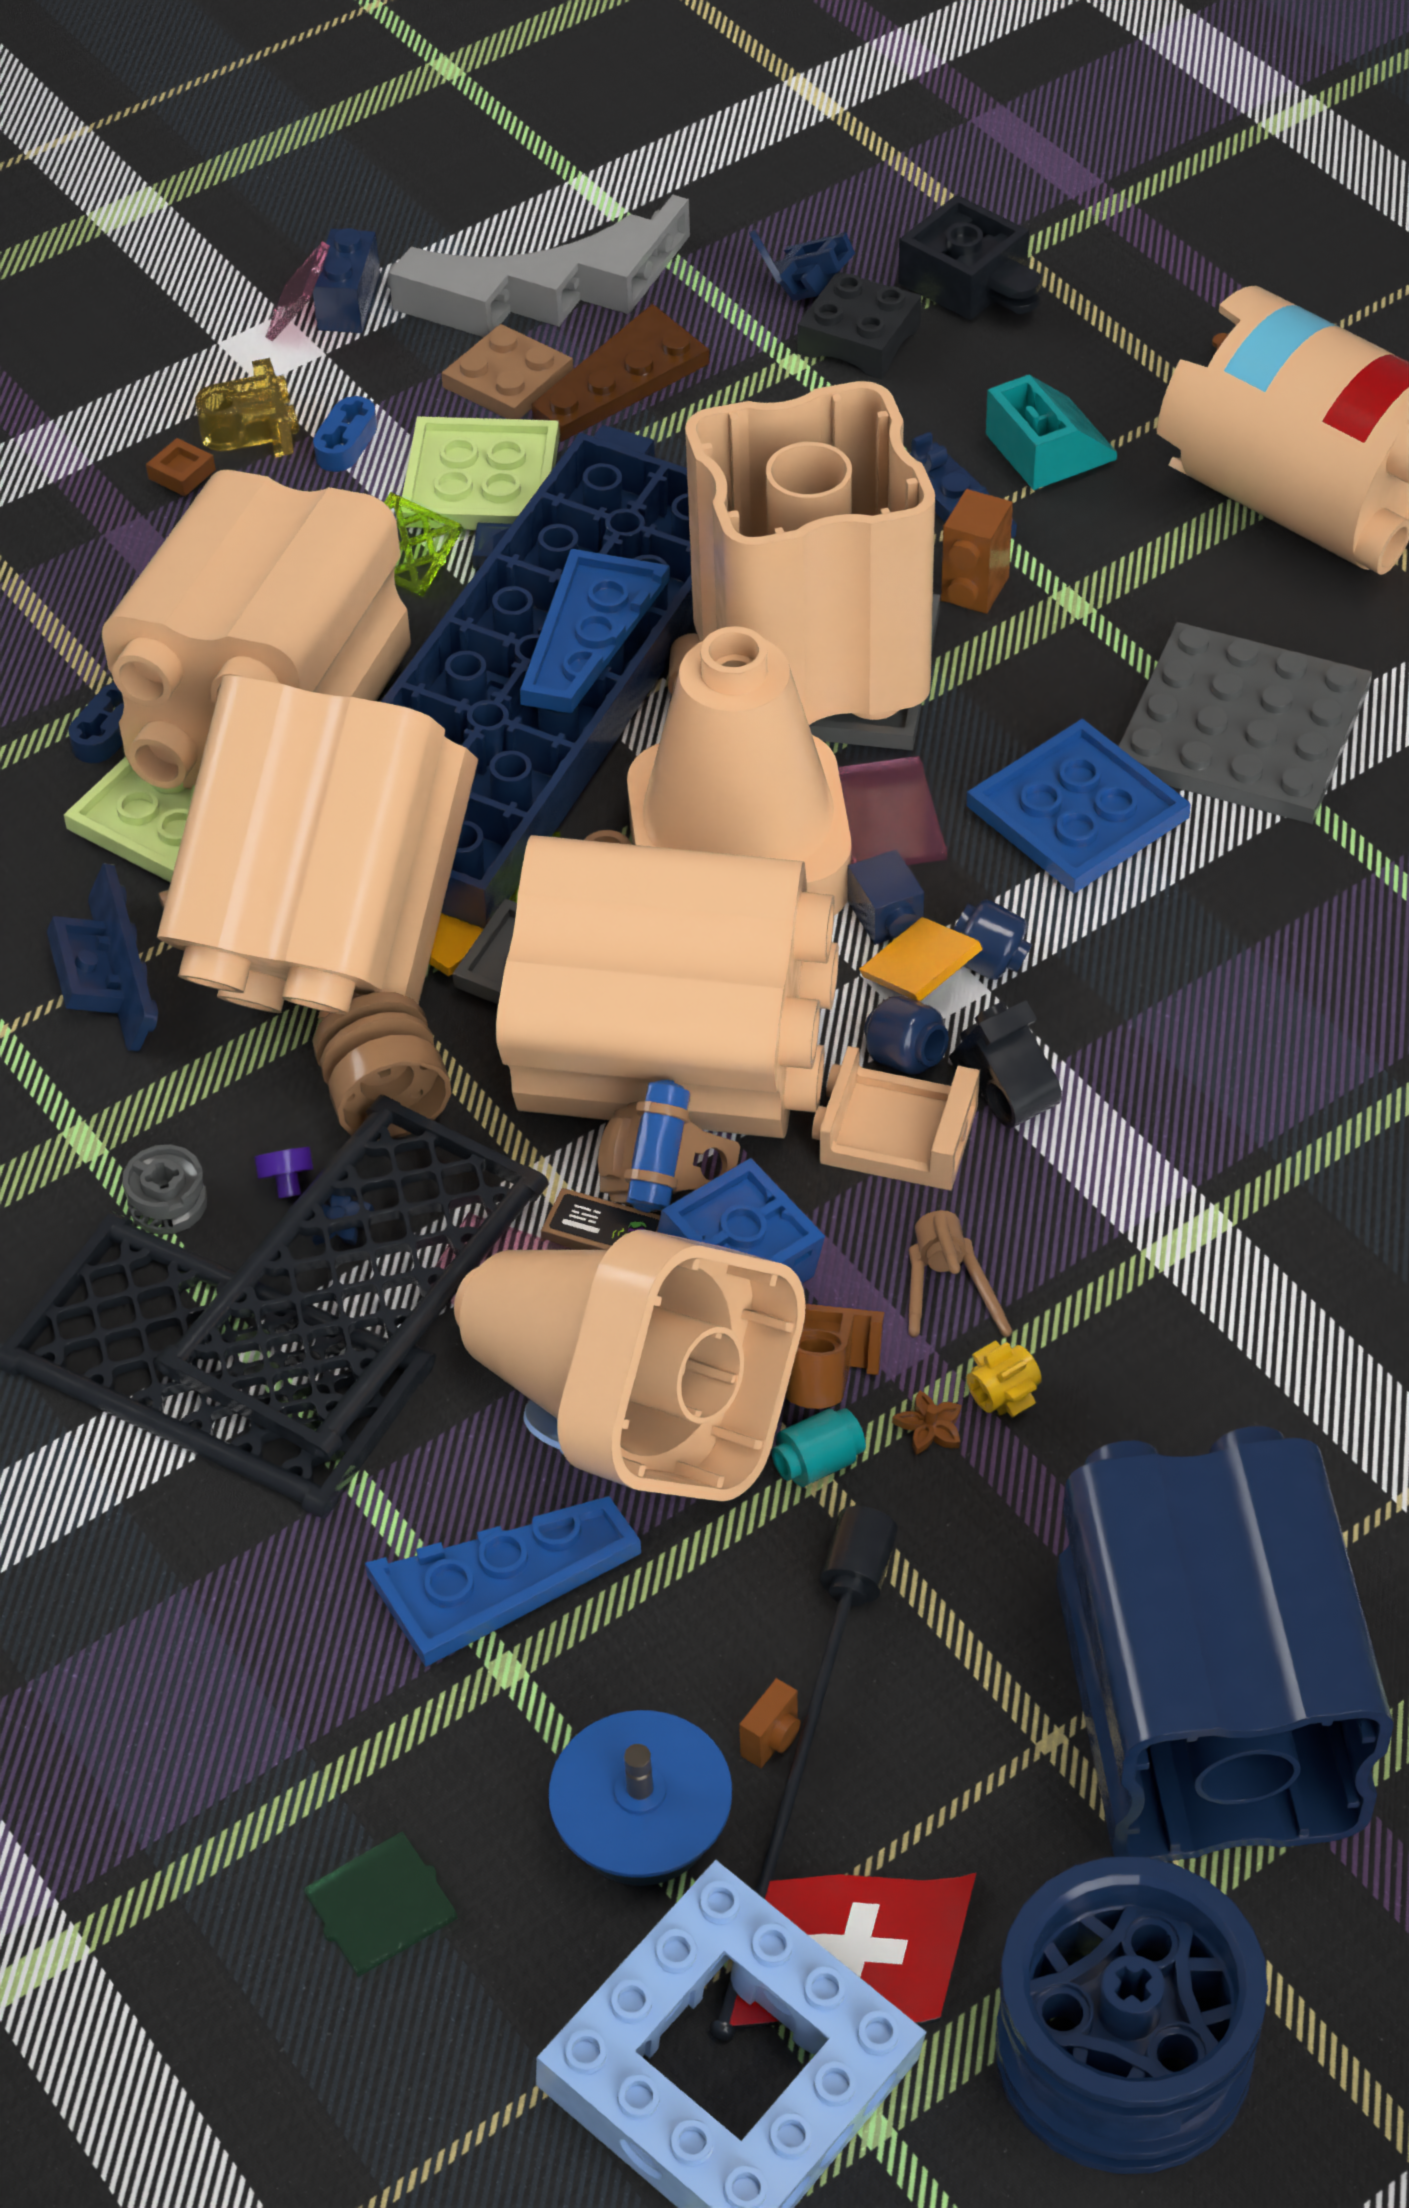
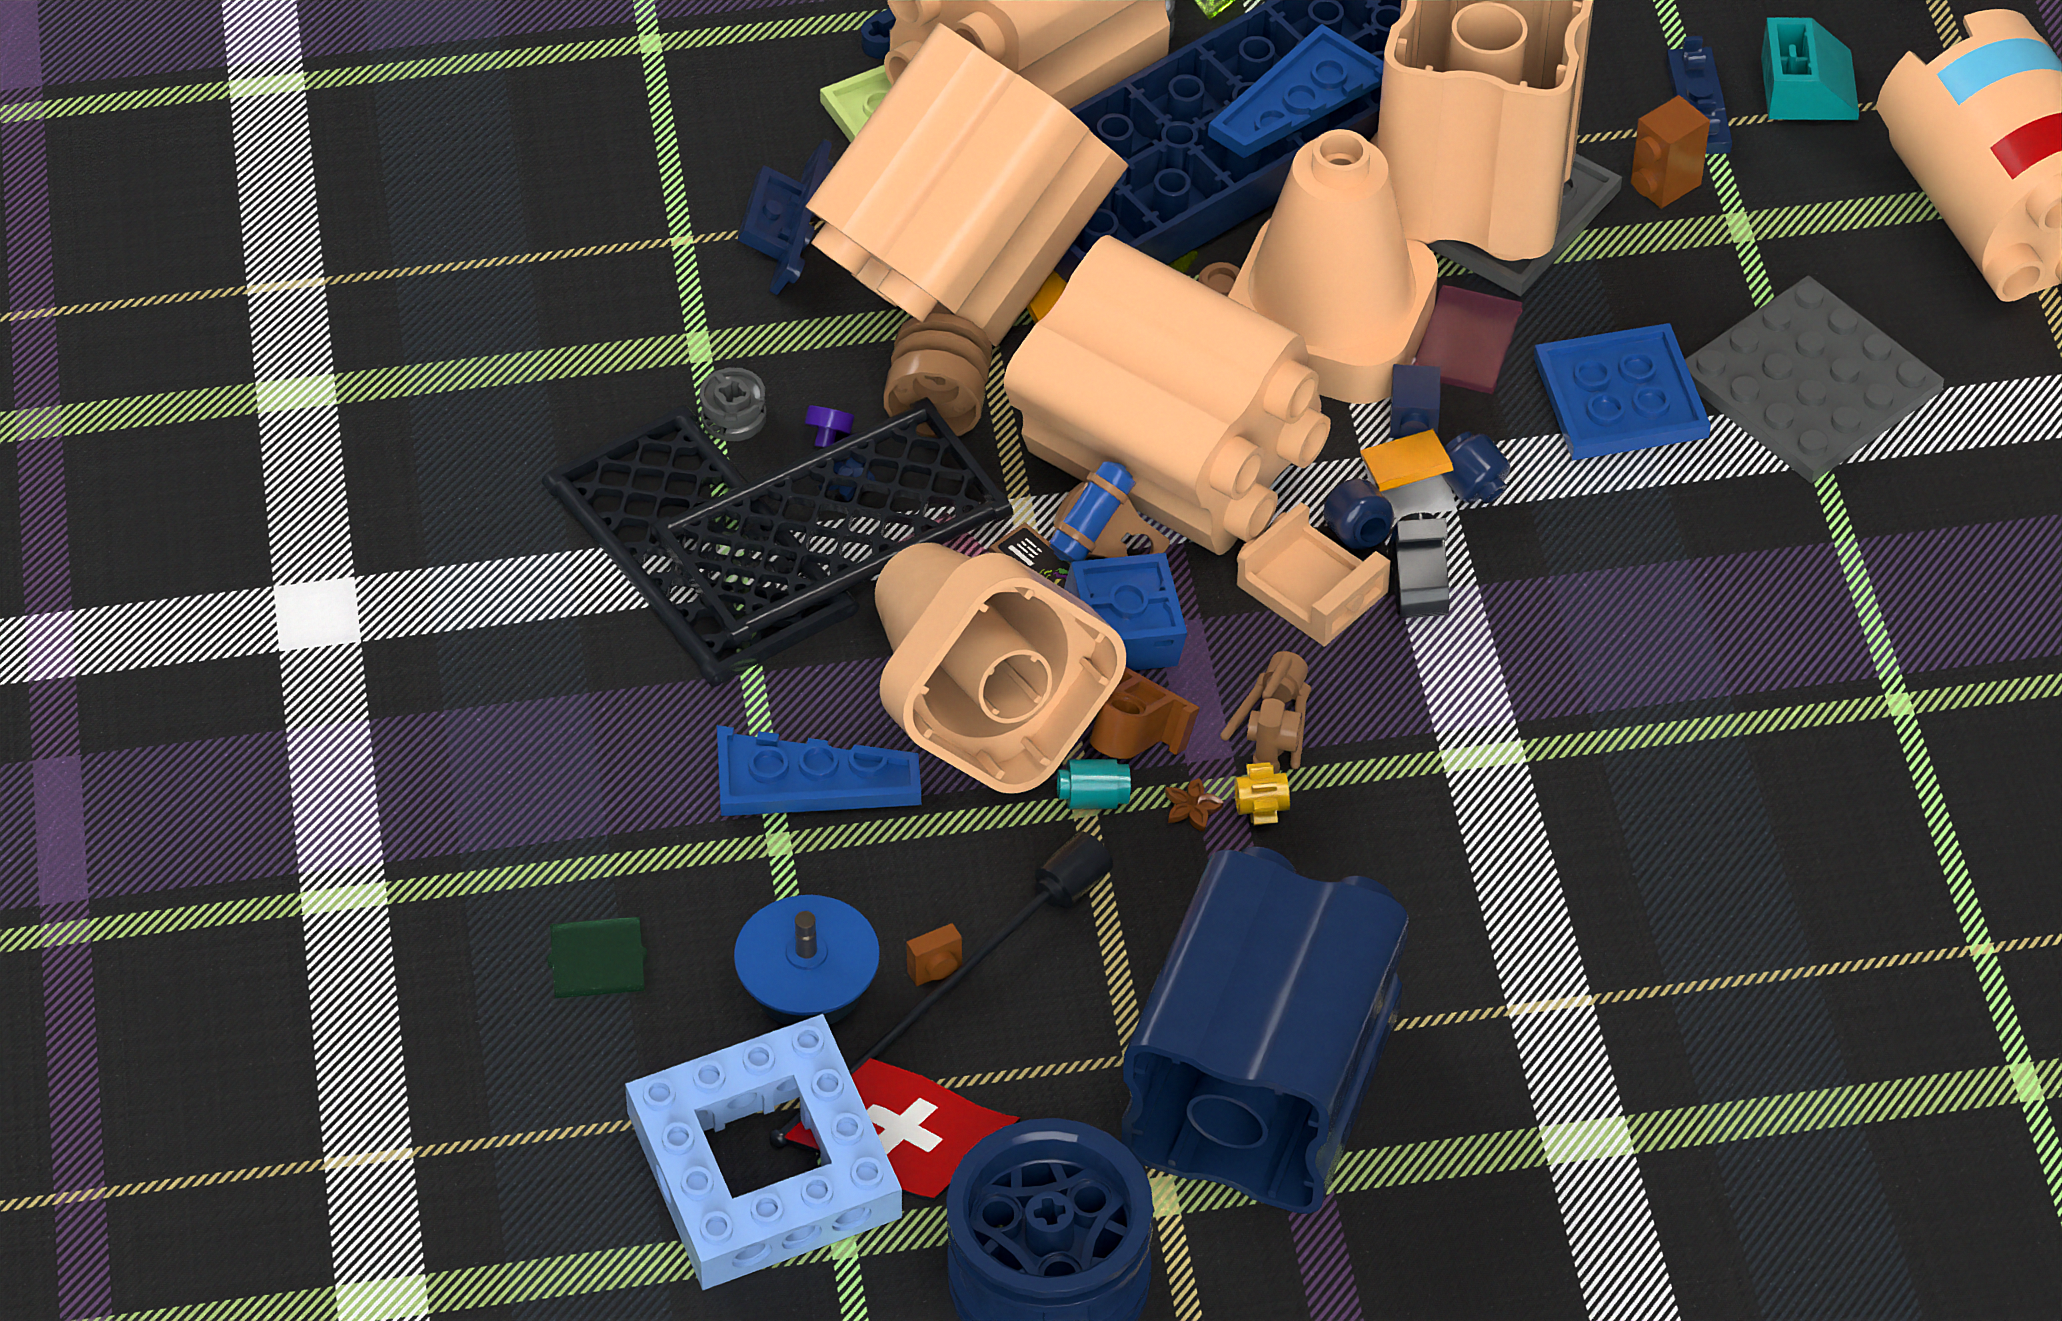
camera: 25 degrees right, 0 degrees up
none -> medium nougat plate [1247,698,1302,774]

